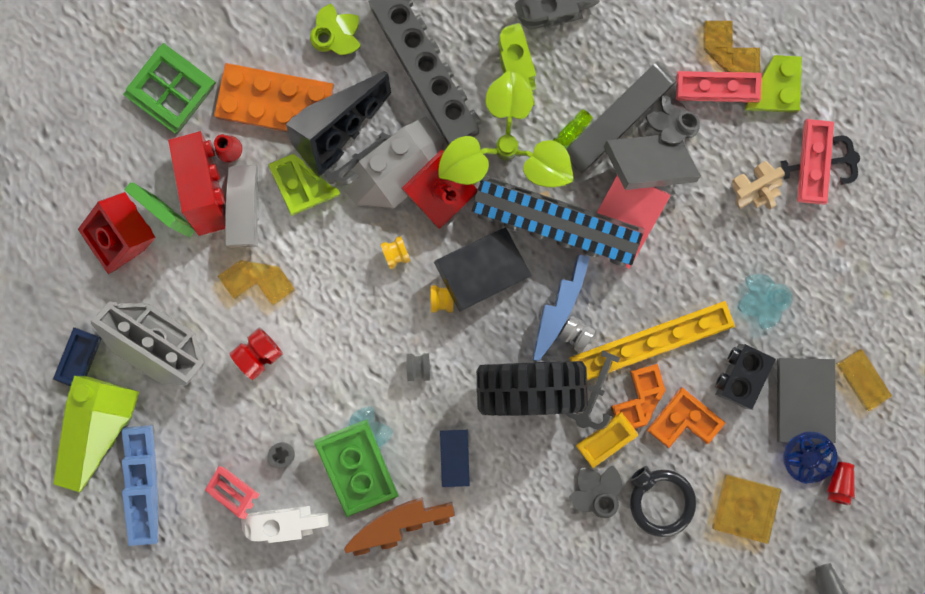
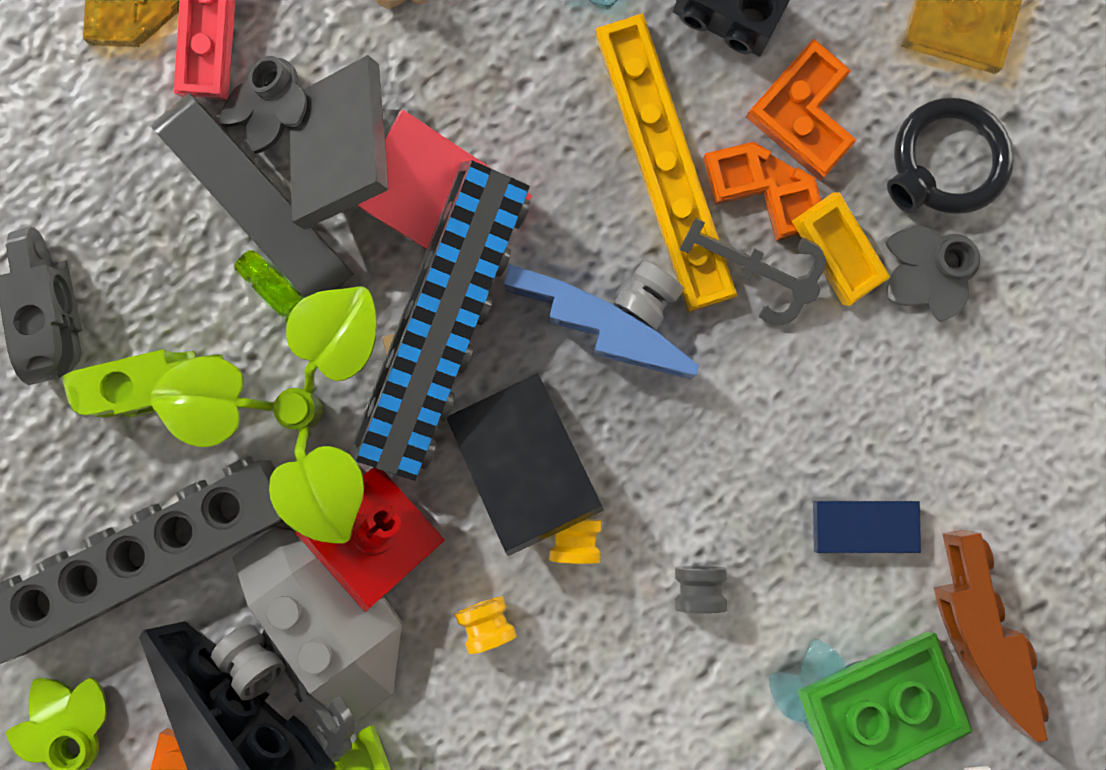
camera: 85 degrees left, 0 degrees up
black tyre [476,361,588,416] -> none
none -> light grey wheel [211,624,286,700]

